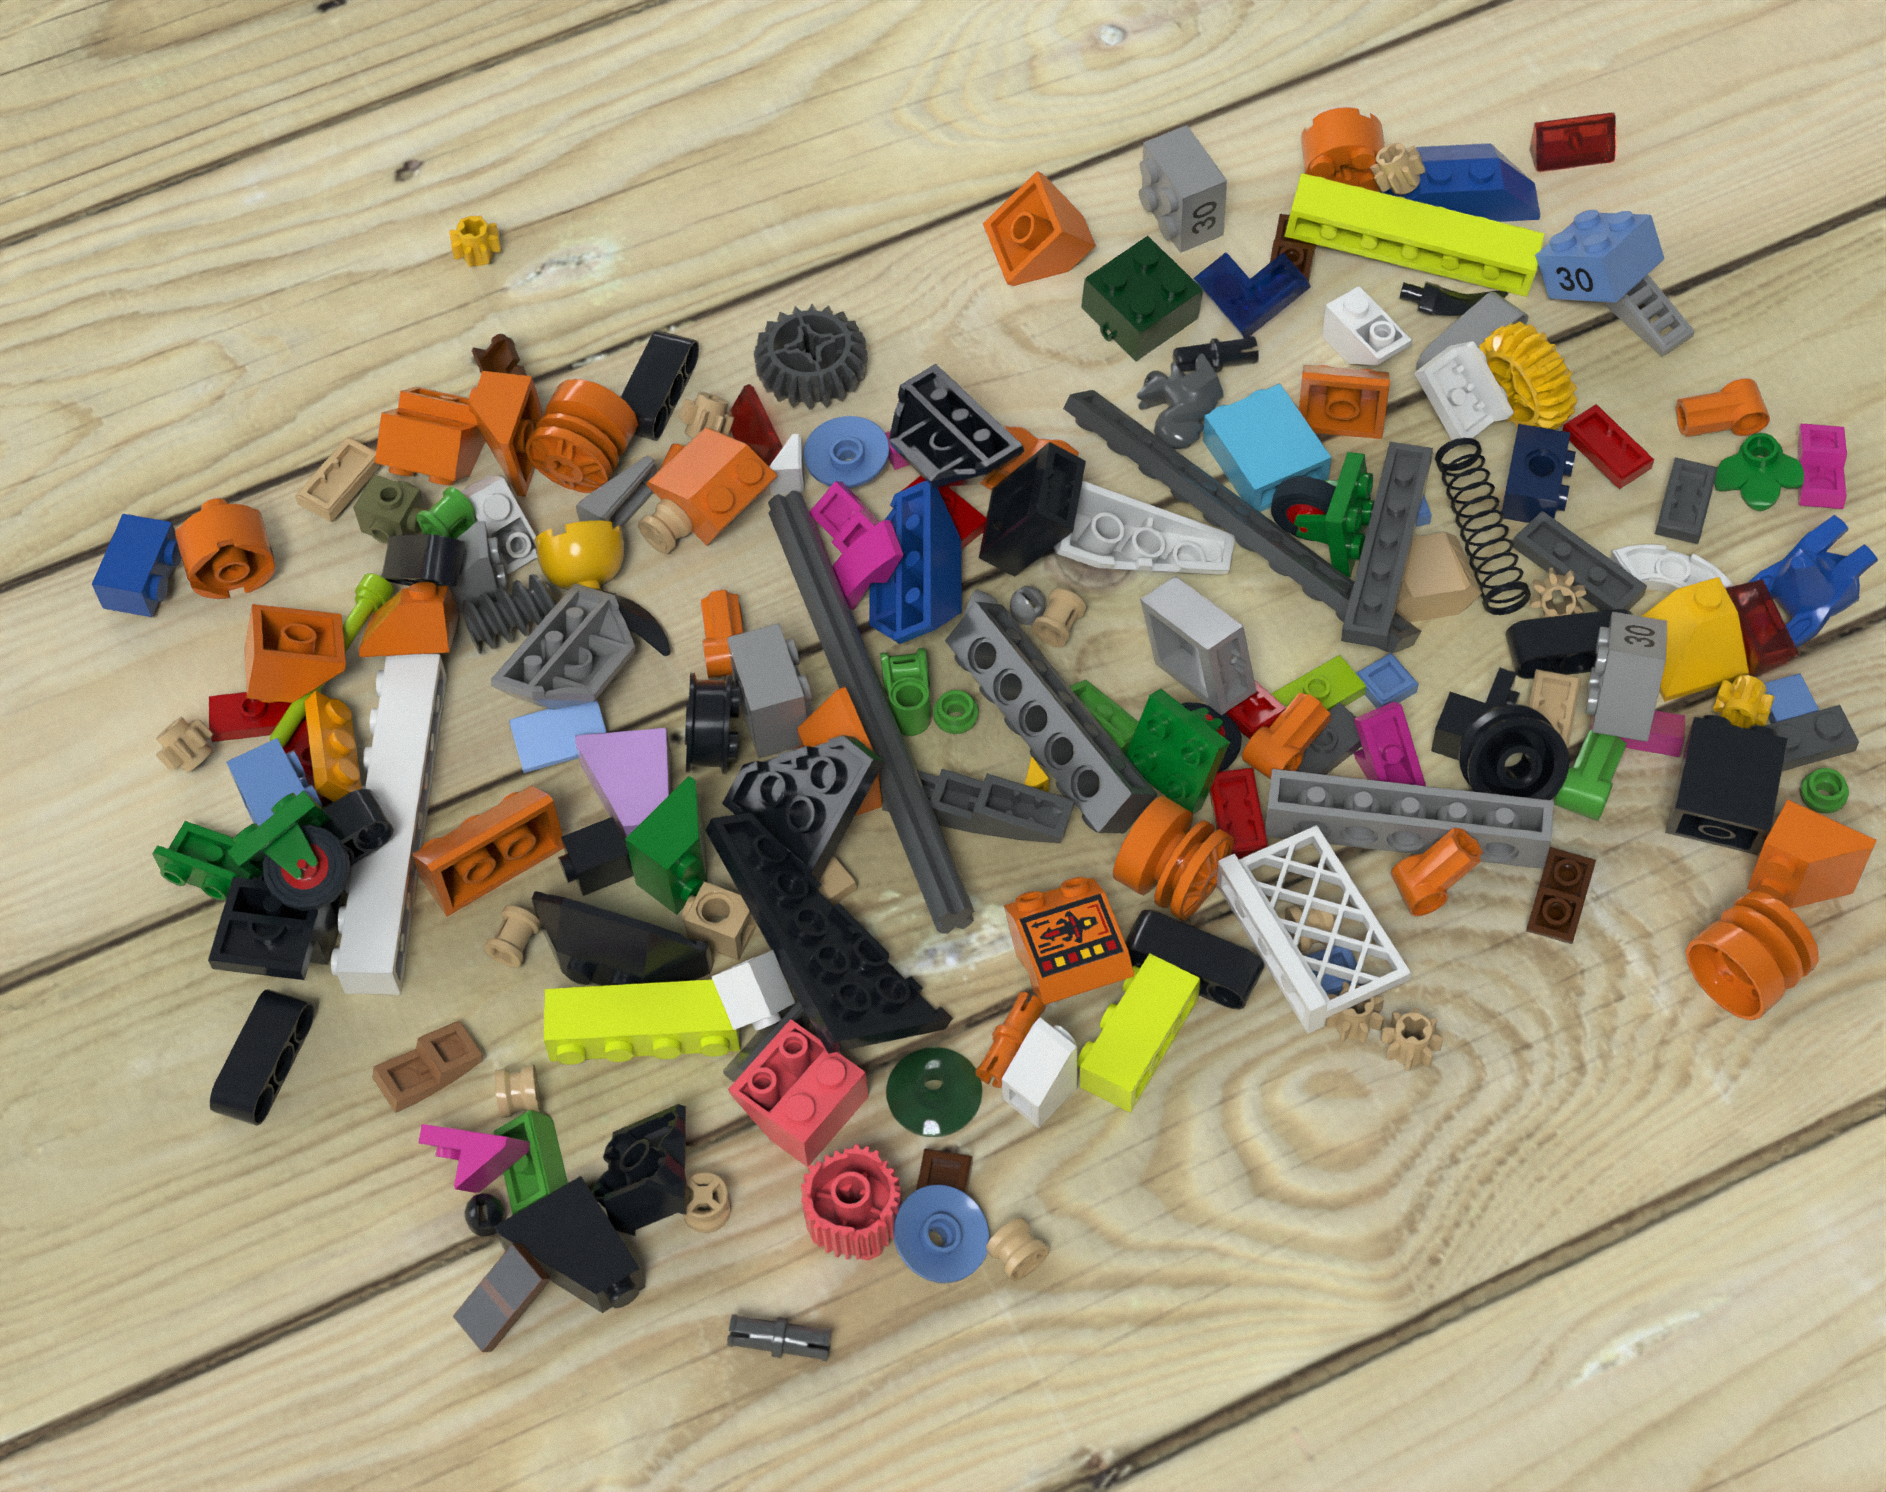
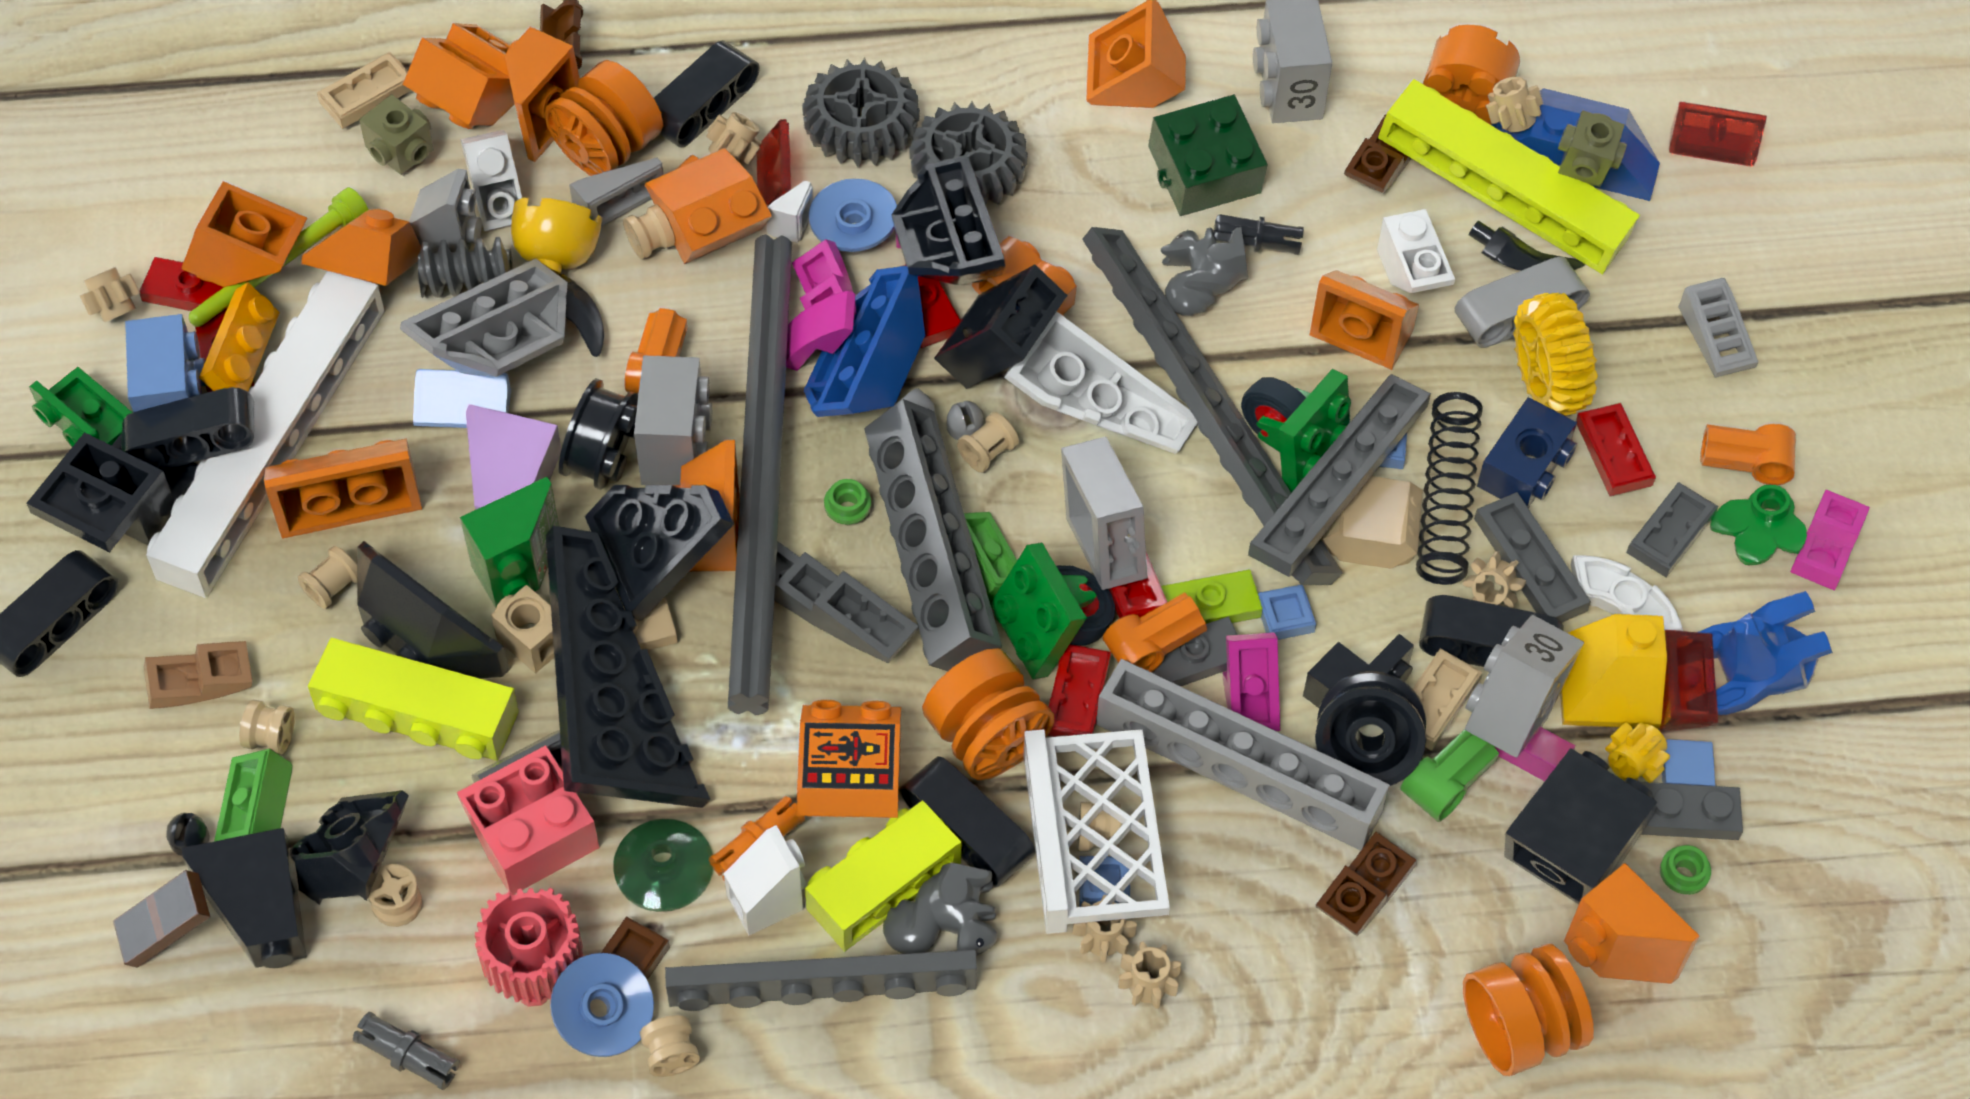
camera: 15 degrees right, 0 degrees up
blue brick [92,514,182,617] -> none
orange brick [175,498,275,599] -> none
plate [227,790,350,911] -> none
black beam [381,534,465,587] -> none
bright green piece [416,486,476,539] -> none
dark pink slope [418,1124,530,1193] -> none
black brick [558,817,634,896] -> none
white brick [712,950,795,1031] -> none
bright green piece [880,648,931,736] -> none
yellow piece [1024,756,1049,792] -> none
clear blue plate [1194,252,1311,338] -> none
medium azure brick [1203,384,1331,512] -> none
orange piece [1390,828,1483,916] -> none
white bracket [1414,341,1514,440] -> none
medium blue brick [1535,210,1665,303] -> none
none -> dark grey plate [665,950,977,1011]
none -> dark grey animal [883,863,997,956]
none -> dark grey gear [909,101,1028,205]
none -> olive brick [1558,110,1627,187]

